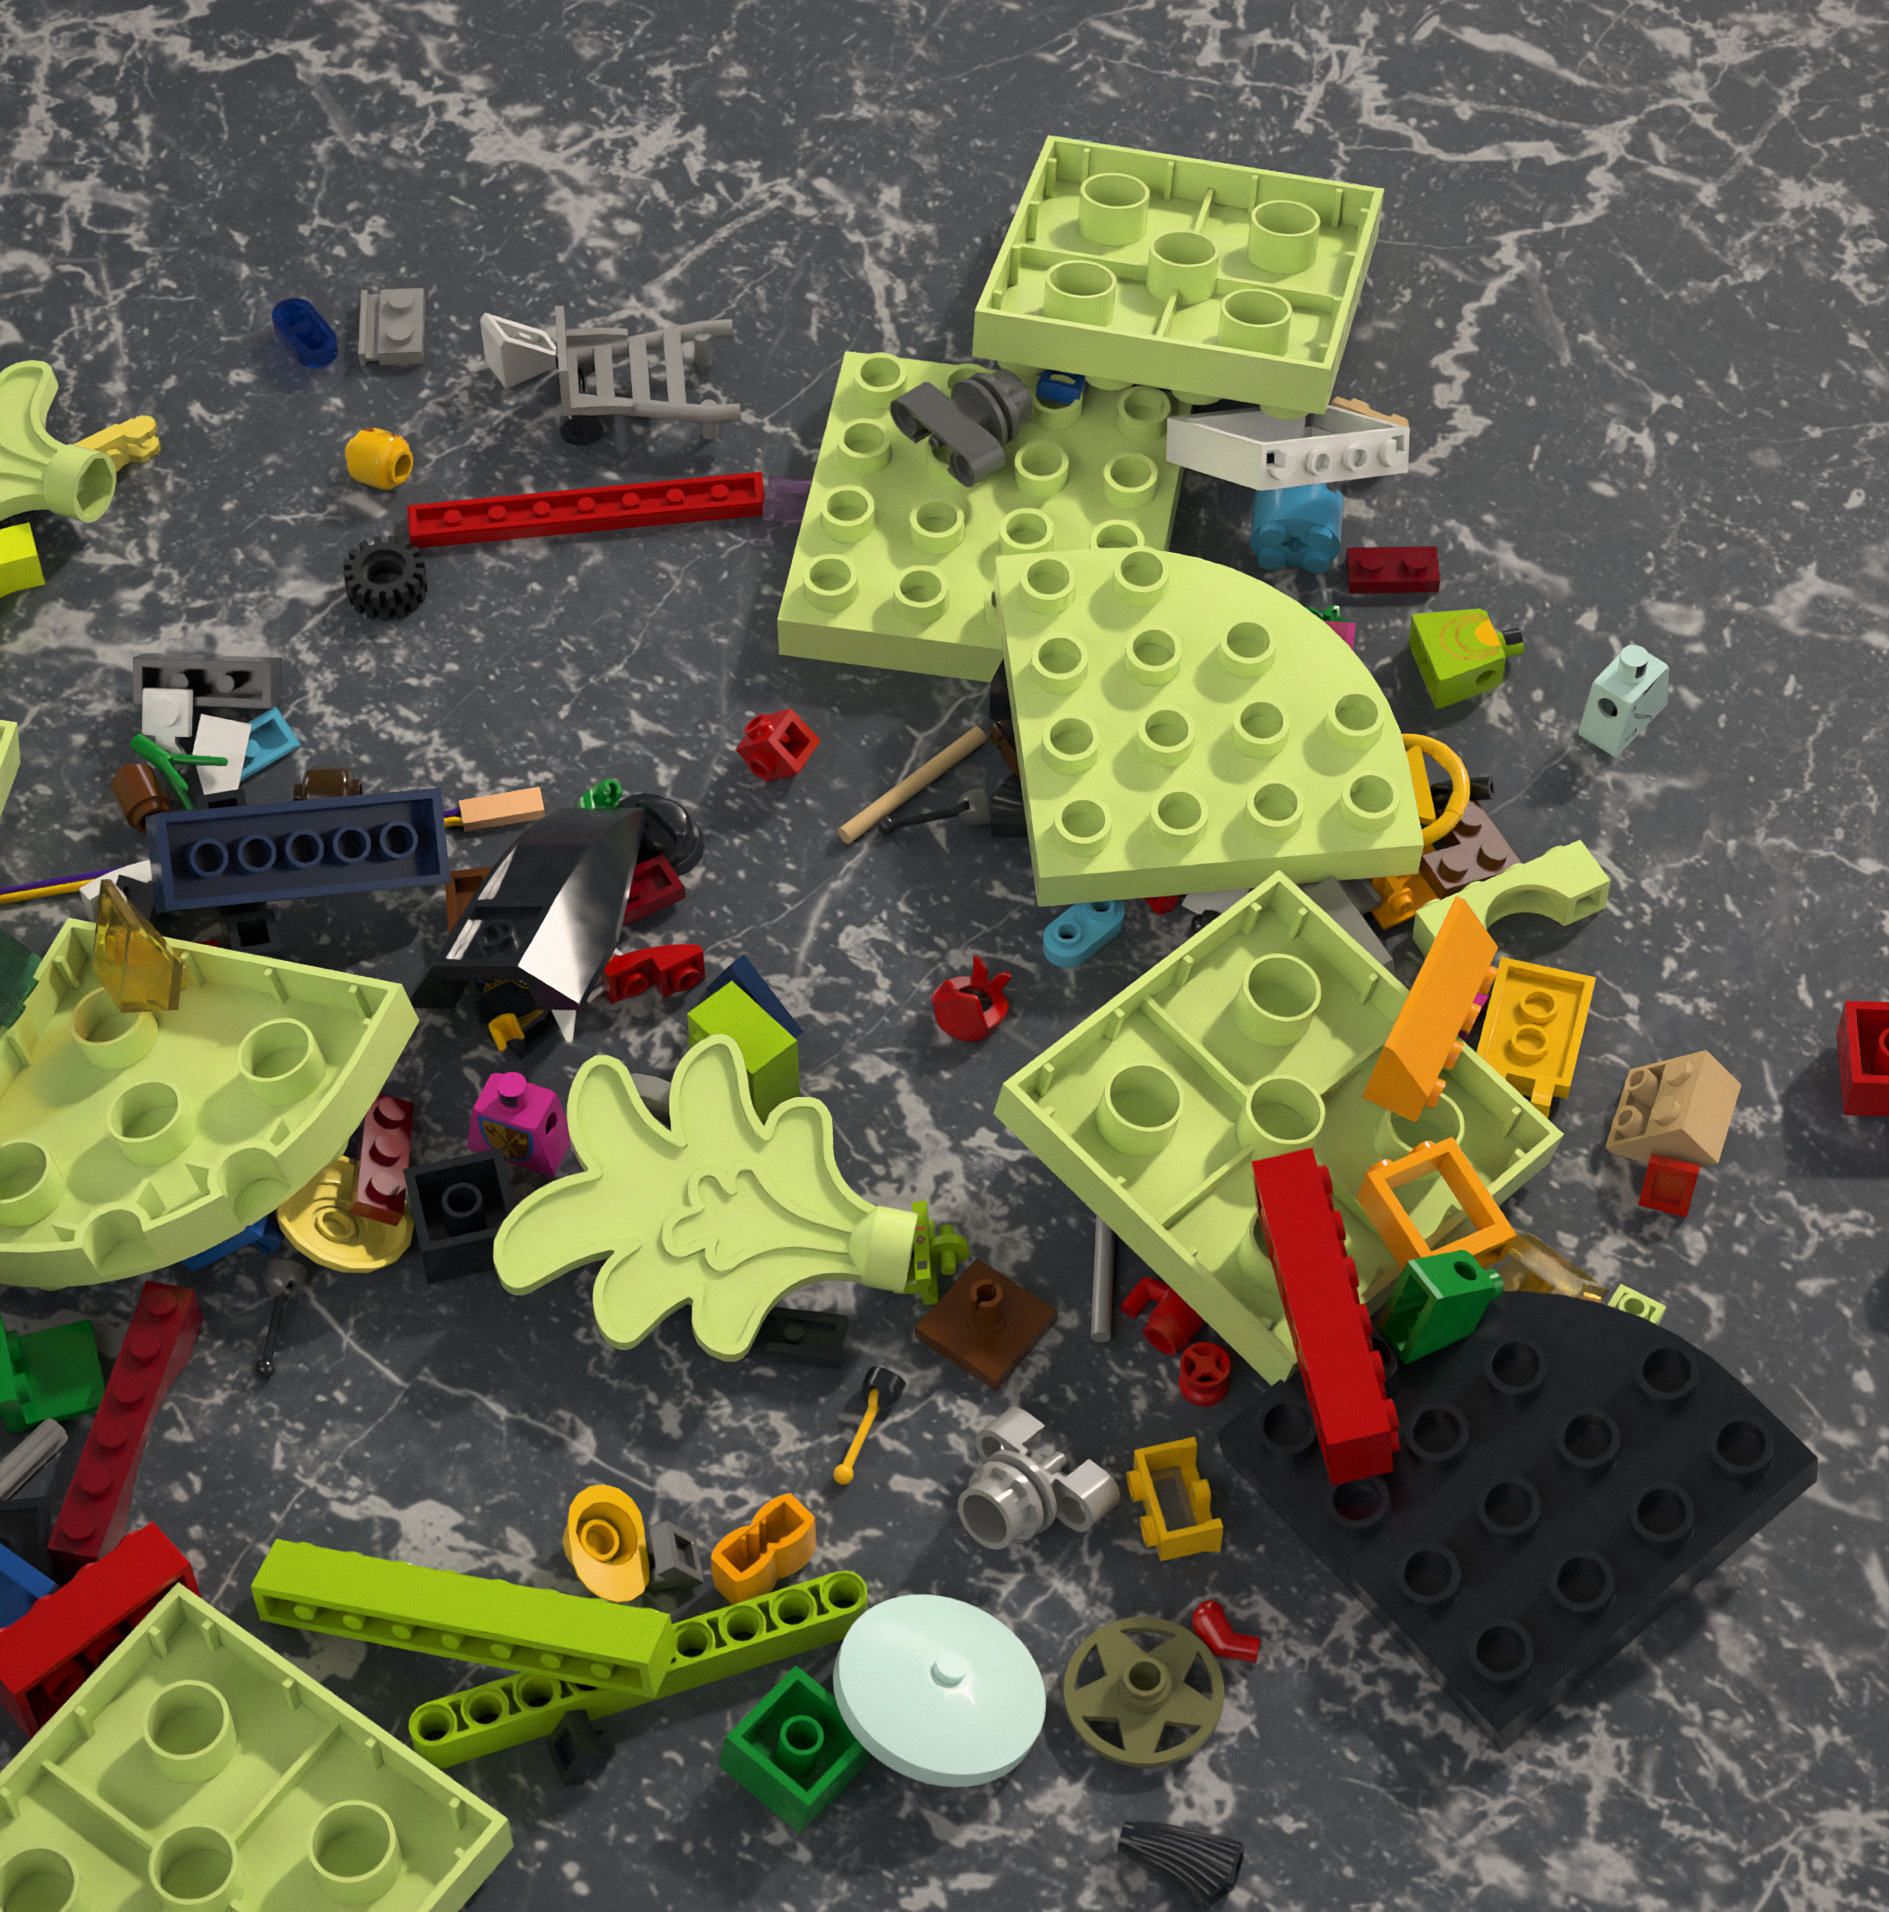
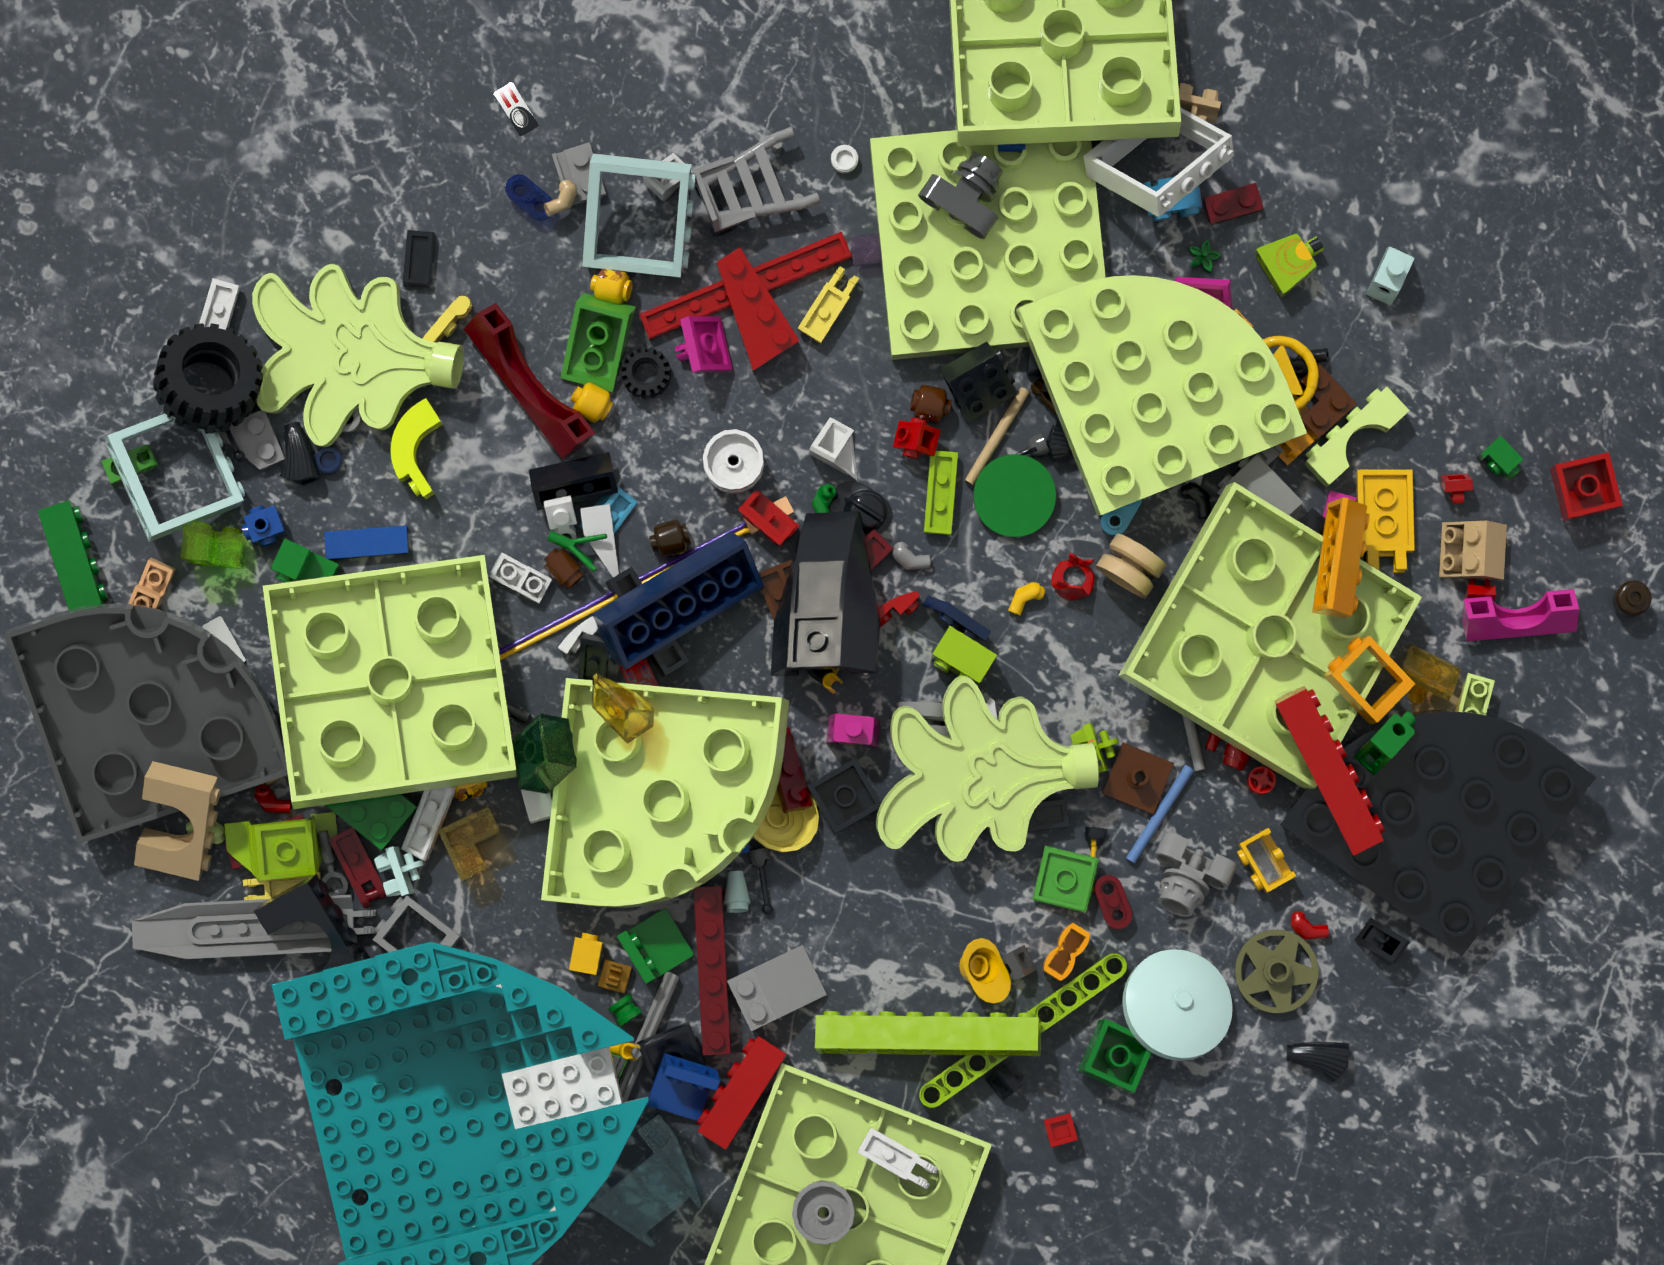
camera: 15 degrees left, 30 degrees up
none -> black tile [403,230,435,288]
none -> dark red arch [464,303,595,459]
none -> white slope [488,553,552,603]
none -> sticker [494,83,538,136]
none -> tan arm [544,180,577,216]
none -> bright green slope [560,293,636,392]
none -> yellow head [570,382,613,423]
none -> light aqua window [582,154,696,277]
none -> dark pink tile [675,316,733,373]
none -> white wheel [703,429,764,494]
none -> red wedge [716,248,800,370]
none -> light aqua cone [723,871,751,913]
none -> light grey slope [727,945,827,1031]
none -> red hinge [738,490,800,549]
none -> light grey wheel [792,1180,855,1245]
none -> light yellow hinge [798,266,860,344]
none -> white slope [809,417,858,481]
none -> white tile [831,145,858,174]
none -> white hinge [857,1128,939,1189]
none -> light grey arm [892,542,931,570]
none -> reddish brown head [910,385,952,423]
none -> lime plate [924,451,958,535]
none -> black brick [939,342,1016,422]
none -> green tile [973,454,1056,537]
none -> yellow arm [1008,582,1045,616]
none -> bright green plate [1032,846,1100,913]
none -> red tile [1043,1113,1078,1147]
none -> dark red plate [1094,875,1132,929]
none -> tan wheel [1095,533,1167,599]
none -> medium blue bar [1126,765,1194,864]
none -> black slope [1355,918,1410,965]
none -> red tile [1440,473,1473,504]
none -> dark pink arch [1462,589,1579,641]
none -> green brick [1477,436,1524,480]

